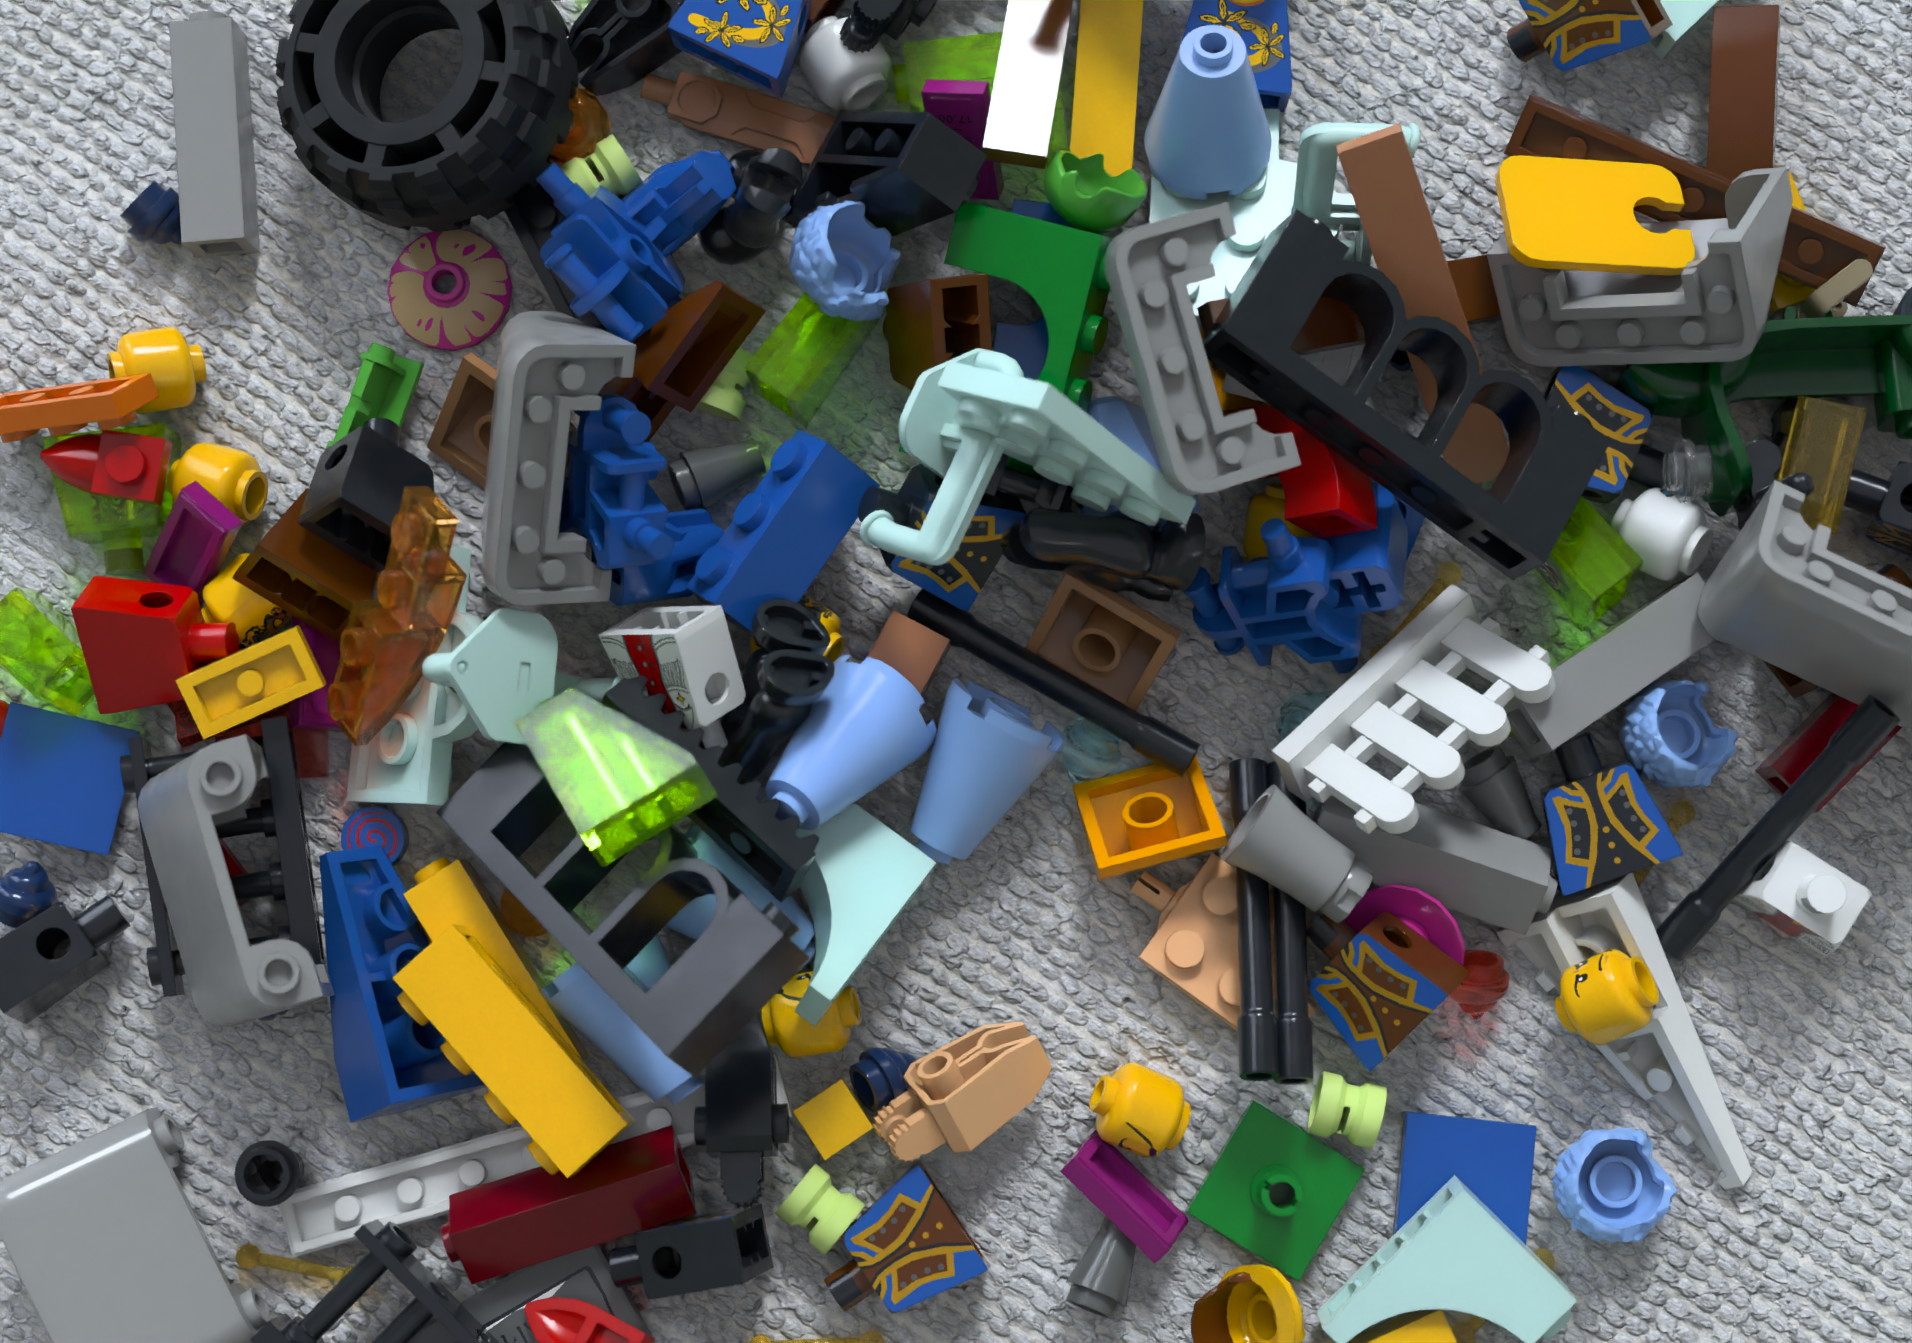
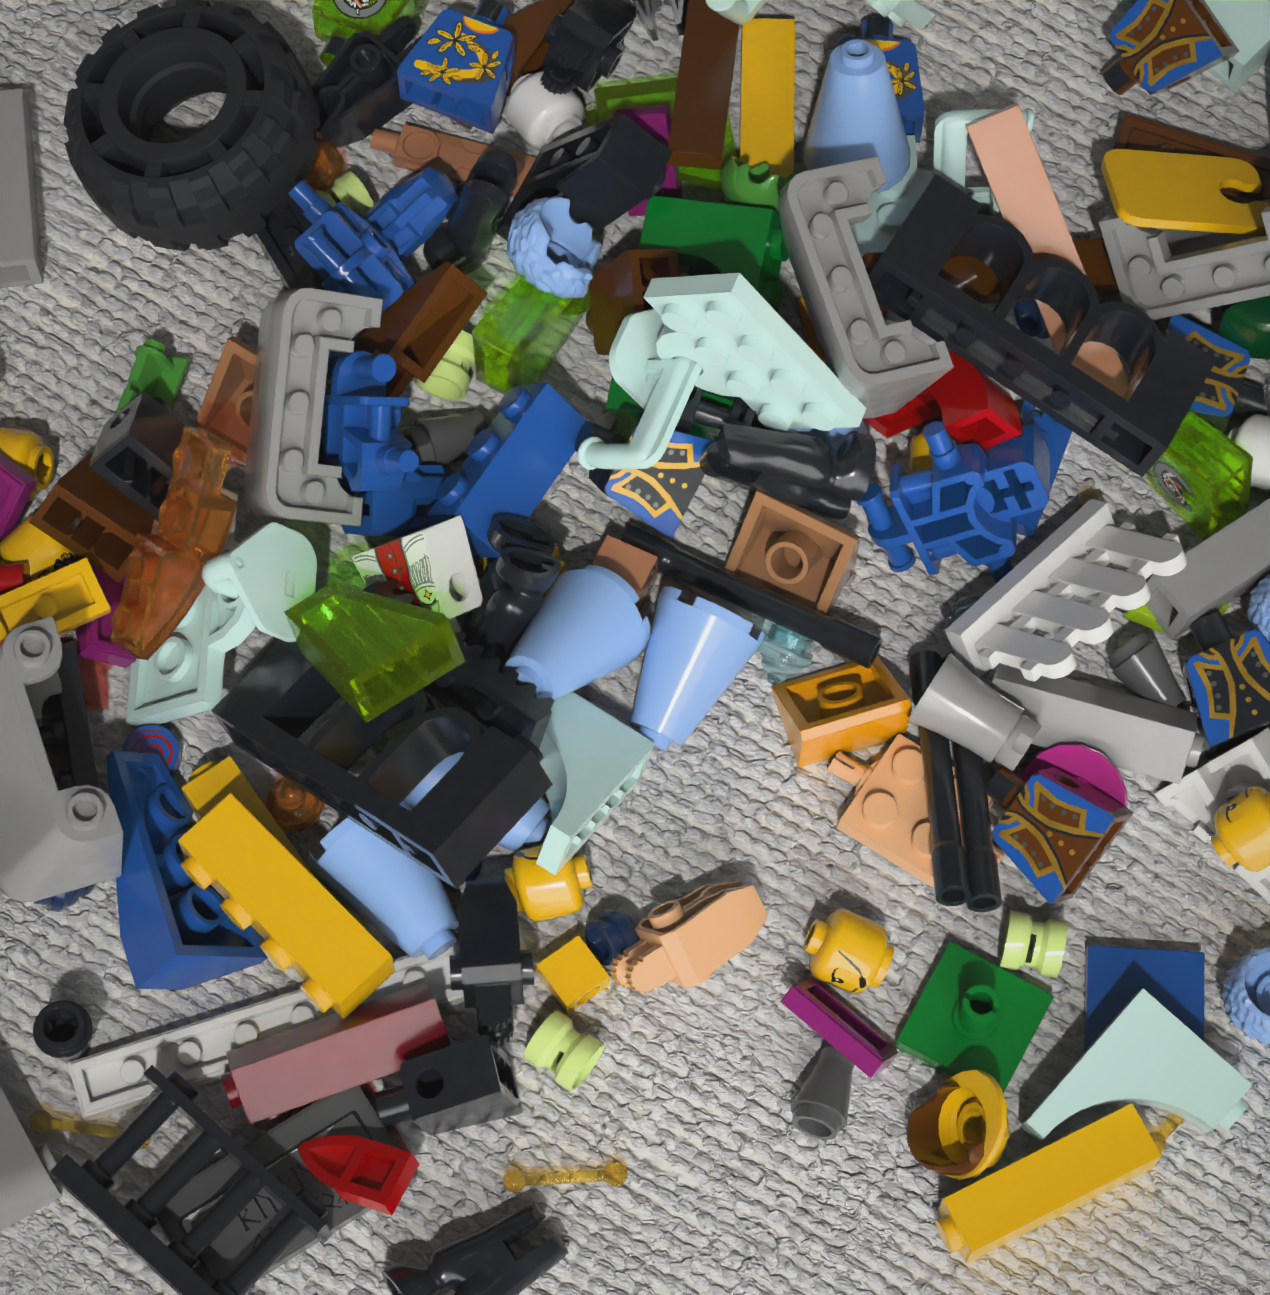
camera: 10 degrees left, 15 degrees down
tan dish [387,229,513,351] -> none
torso [824,1160,988,1314] -> none
clear red plate [1449,950,1510,1020] -> none

